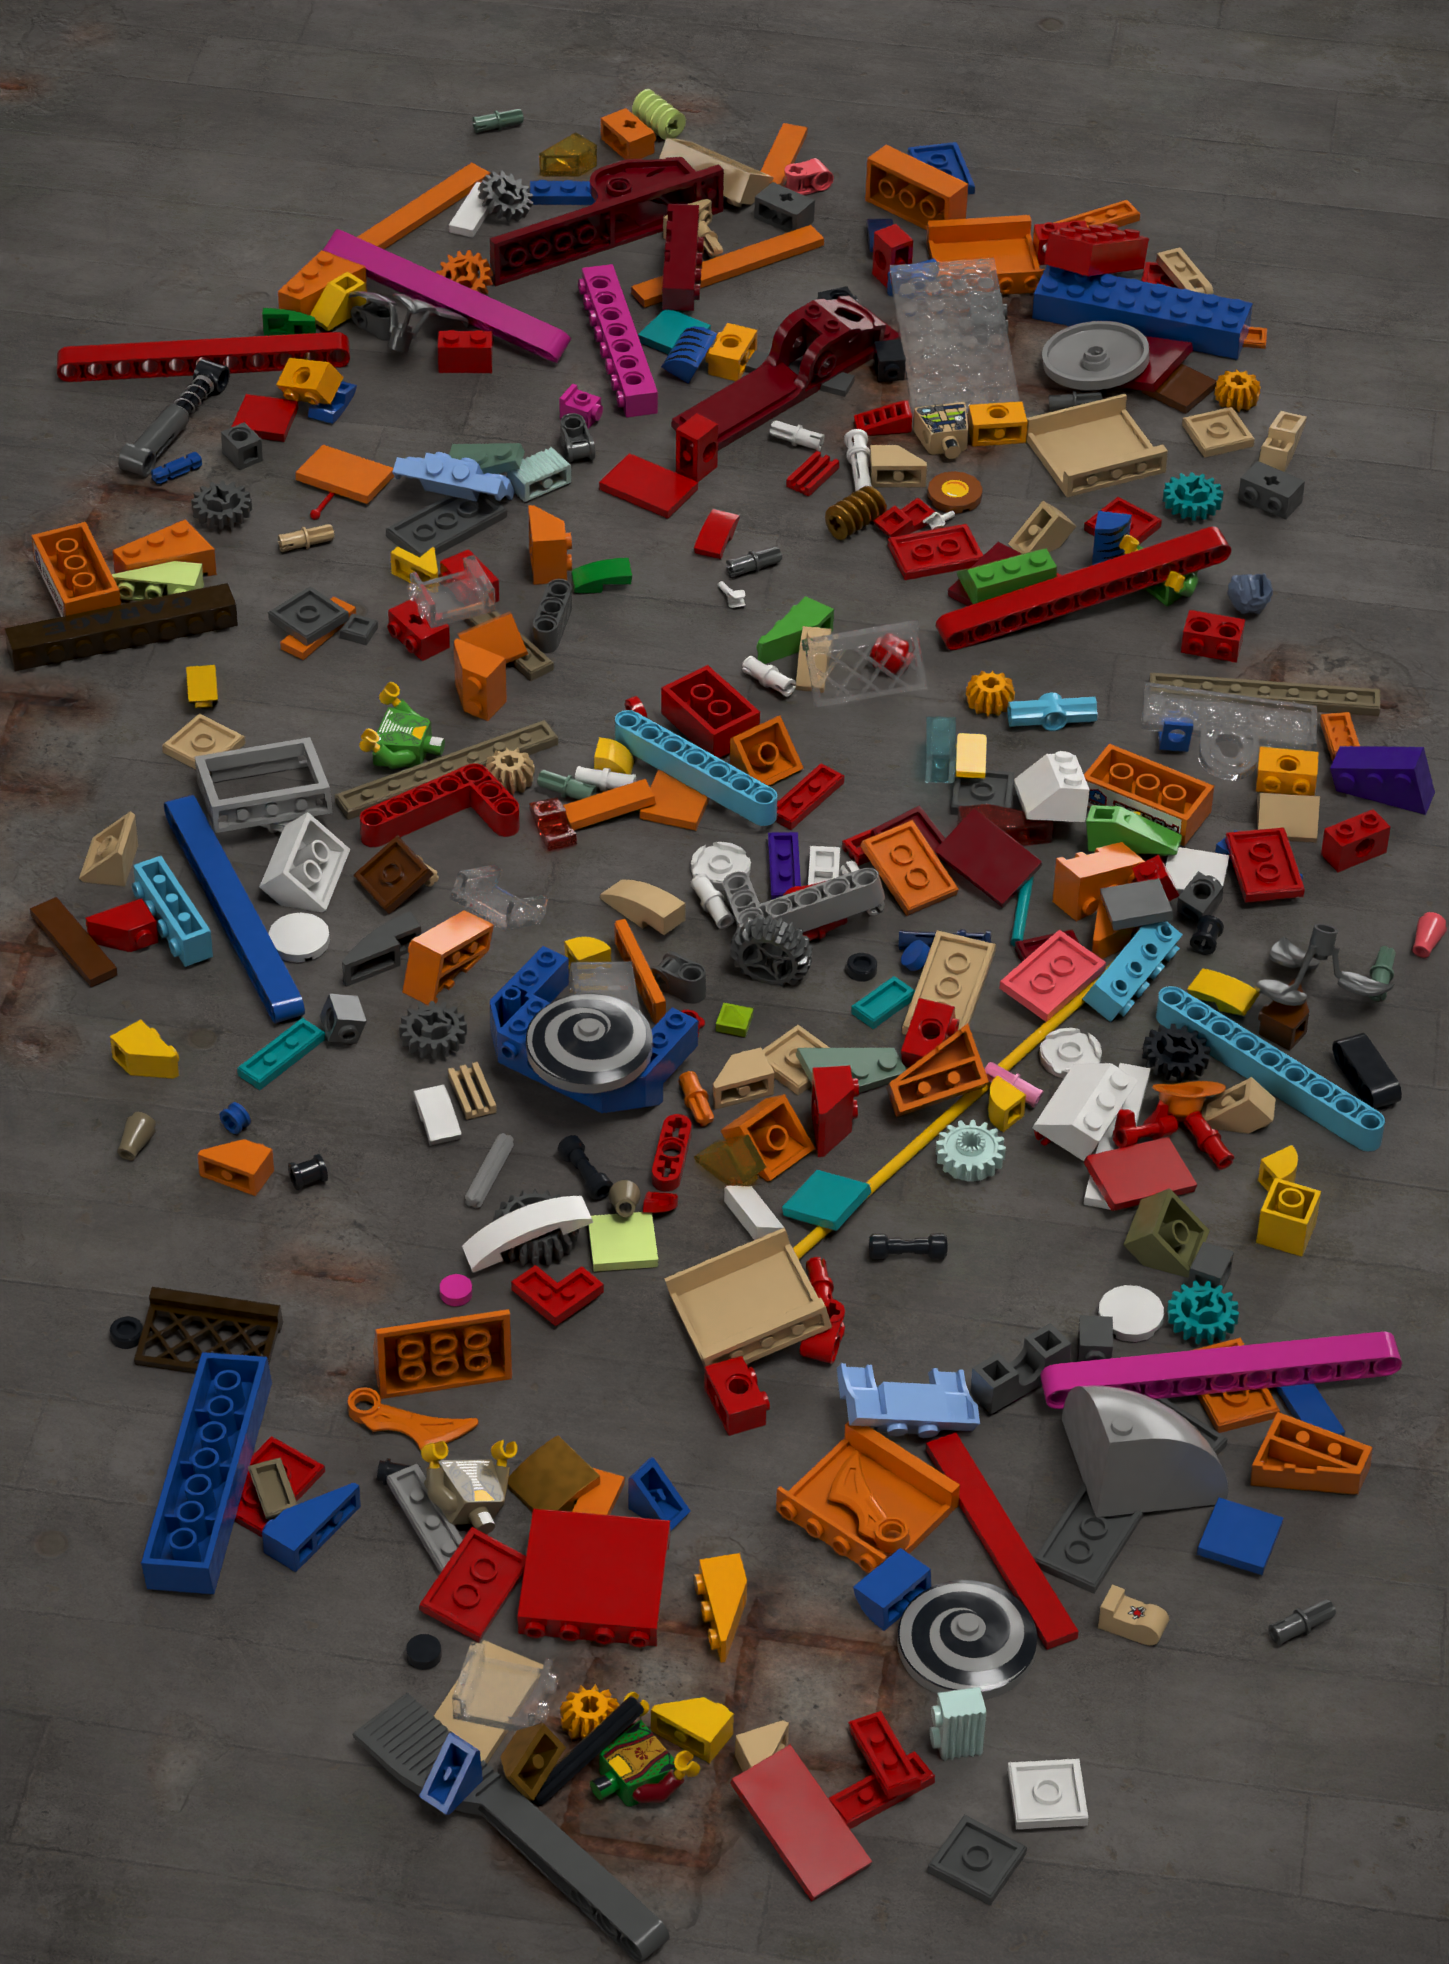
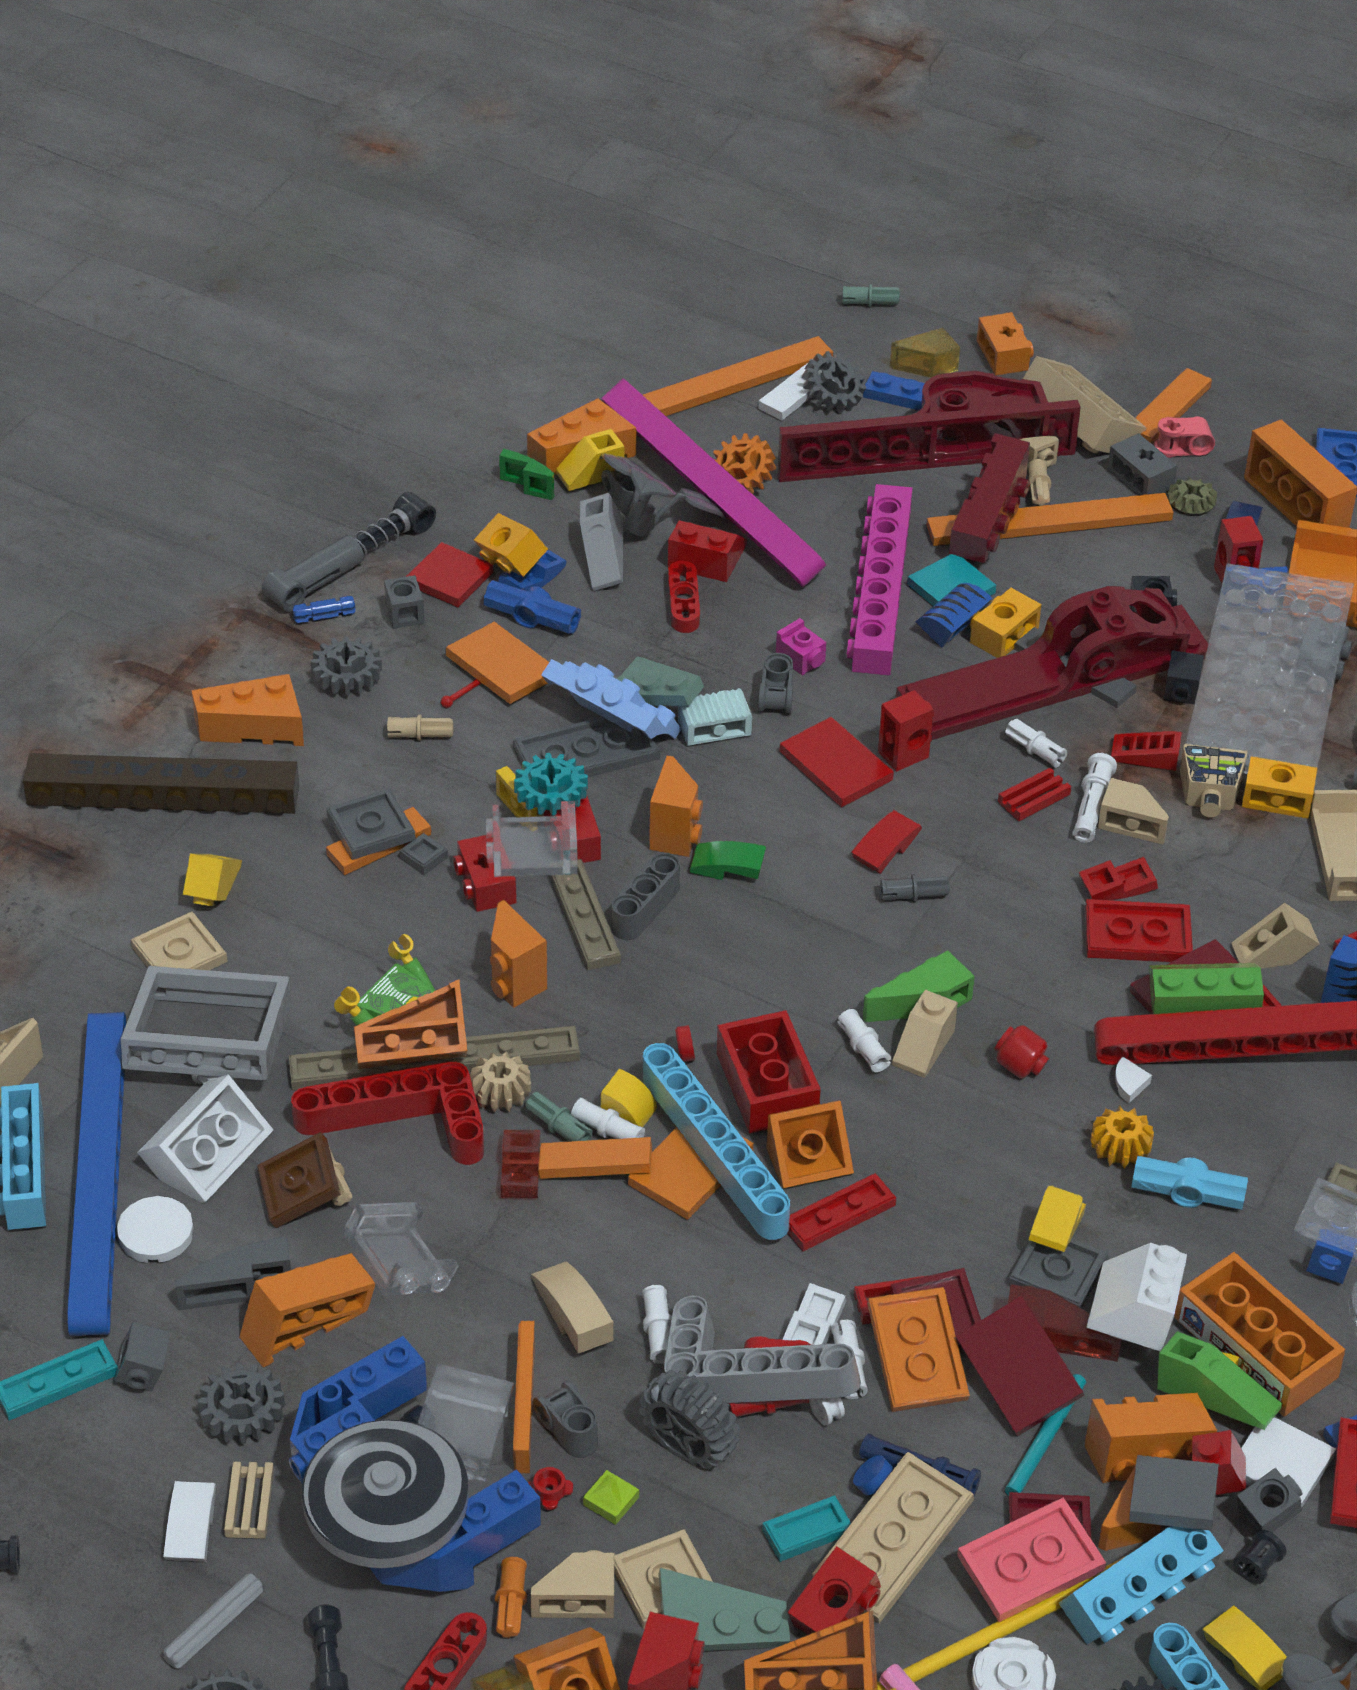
camera: 20 degrees right, 0 degrees up
orange brick [31,522,121,617] -> none
red beam [57,332,350,382] -> none
yellowish green slope [112,561,204,601] -> none
orange slope [457,612,528,664] -> none
yellow brick [564,937,611,982] -> none
yellowish green piece [632,89,686,140] -> none
white tile [691,842,751,891] -> none
white hand [718,581,746,608] -> none
dark purple tile [768,832,801,900] -> none
clear fence [801,620,927,708] -> none
pearl gold piece [825,486,887,540] -> none
black tile [847,953,877,982] -> none
white hand [923,511,955,530] -> none
clear light blue brick [925,717,956,783] -> none
dark orange tile [927,471,983,514] -> none
none -> orange wedge [354,979,468,1069]
none -> blue piece [484,580,581,635]
none -> teal gear [514,753,588,816]
none -> light grey slope [580,493,623,591]
none -> red beam [668,560,700,633]
none -> white bush [809,1397,845,1426]
none -> white tile [1115,1057,1152,1103]
none -> olive gear [1168,477,1217,514]

